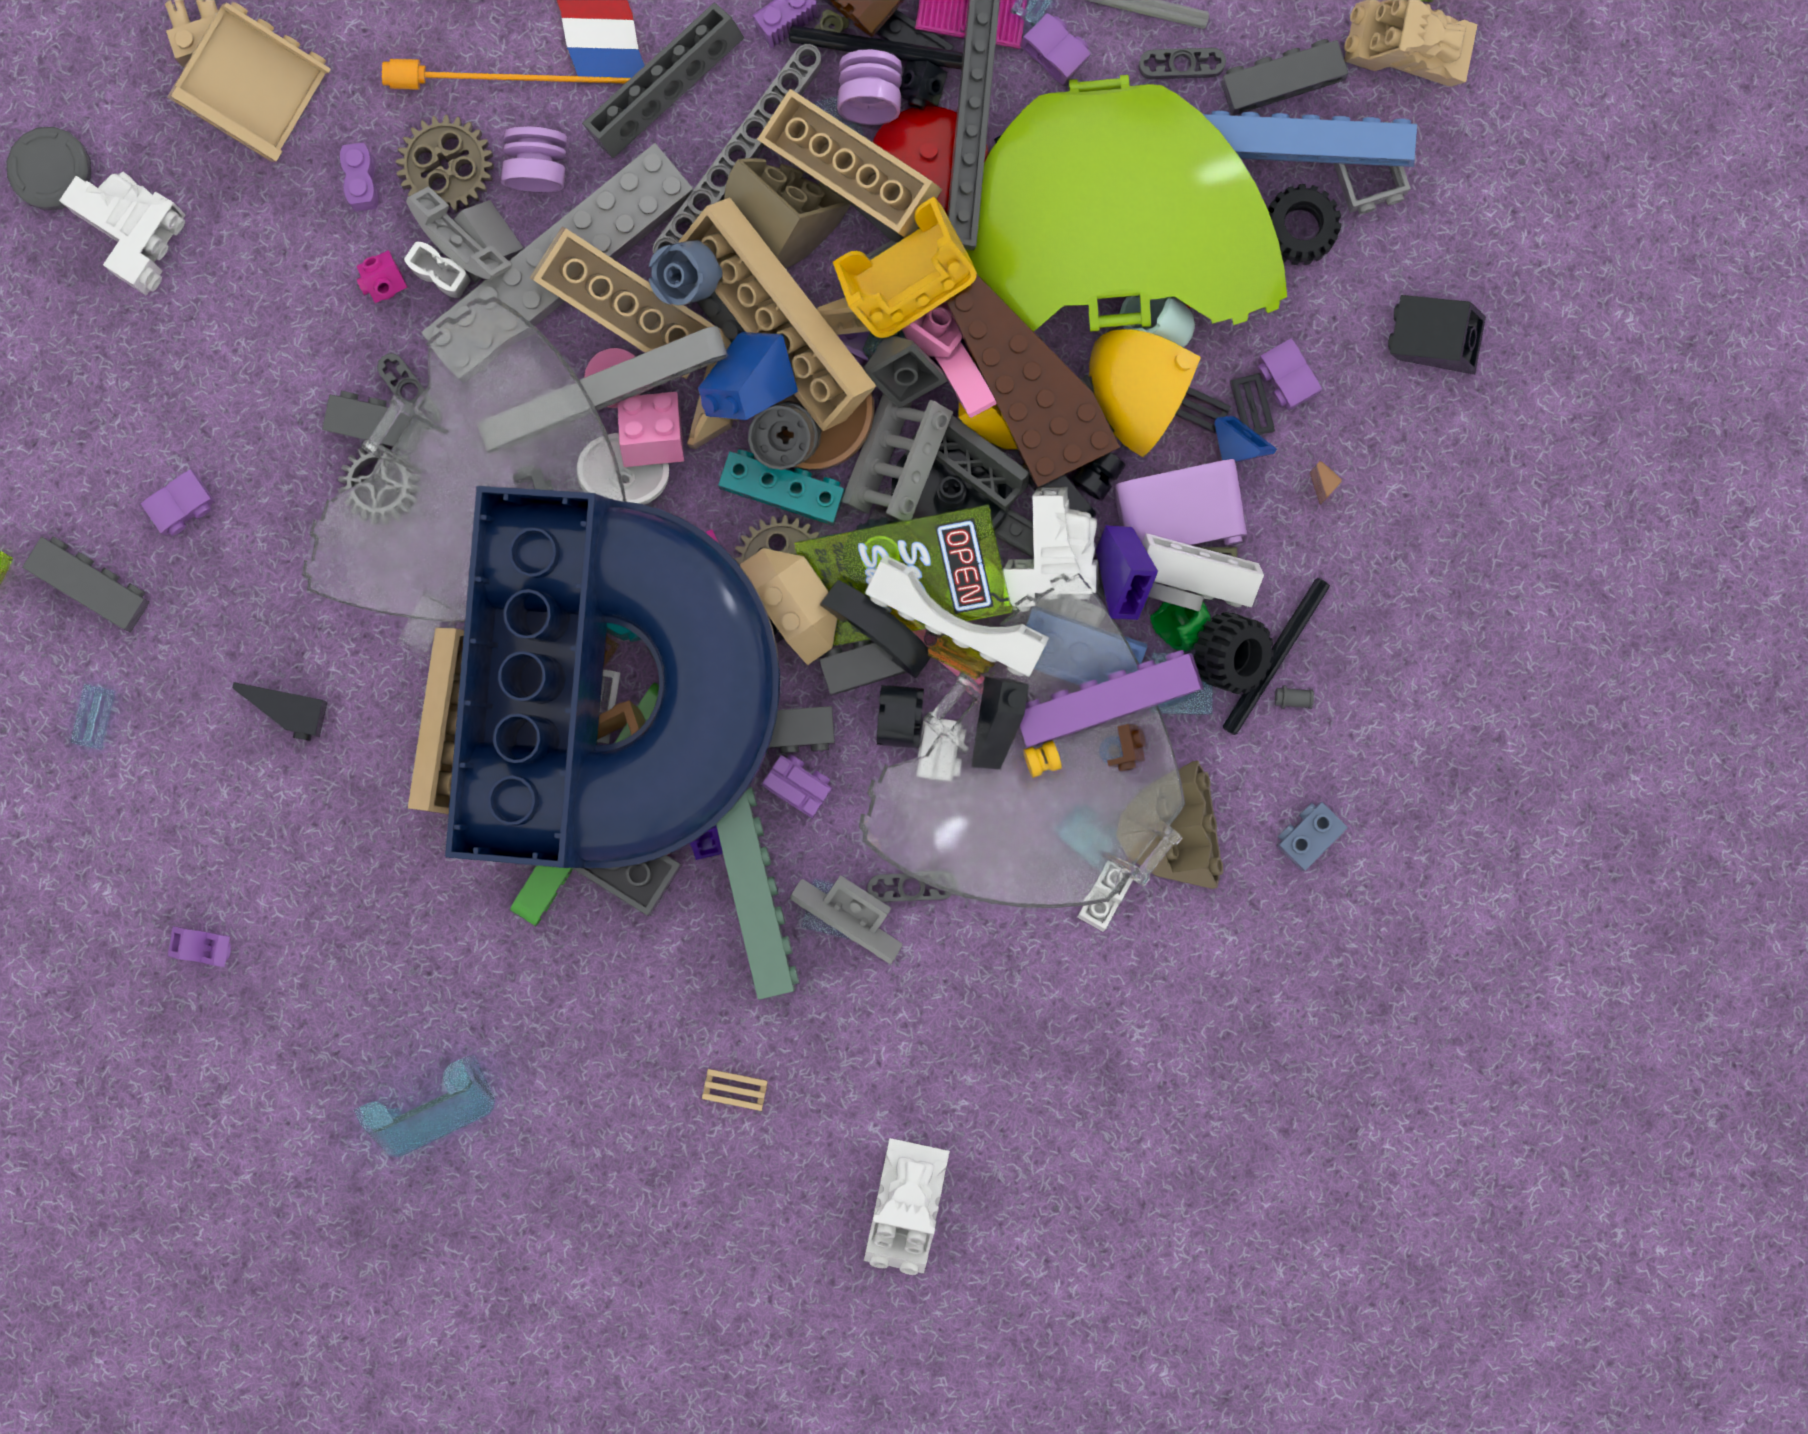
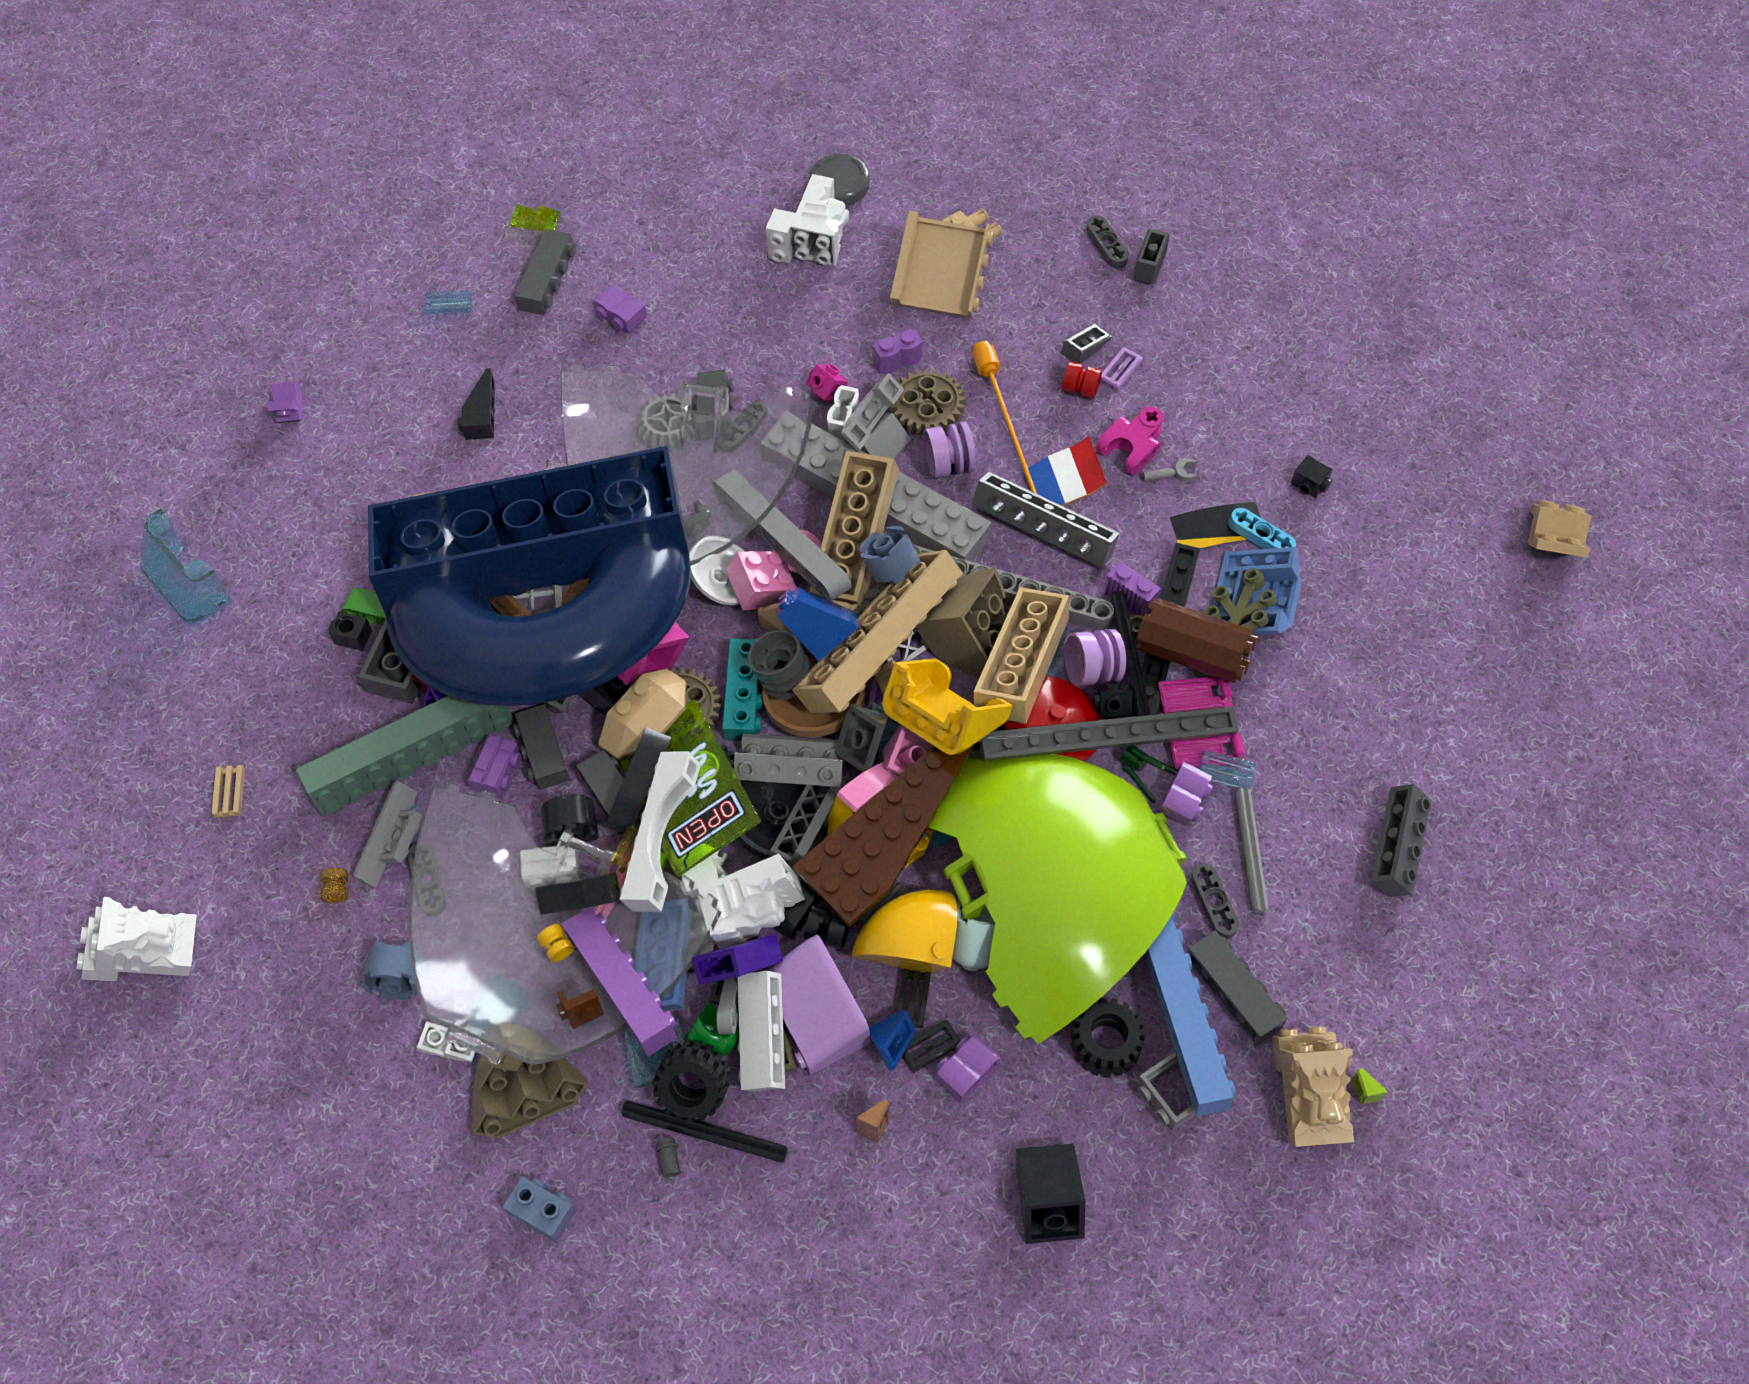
camera: 75 degrees right, 25 degrees down
none -> clear yellow wheel [320,868,348,904]
none -> black brick [329,612,373,651]
none -> sand blue brick [362,942,425,1000]
none -> dark green plant [1120,745,1177,803]

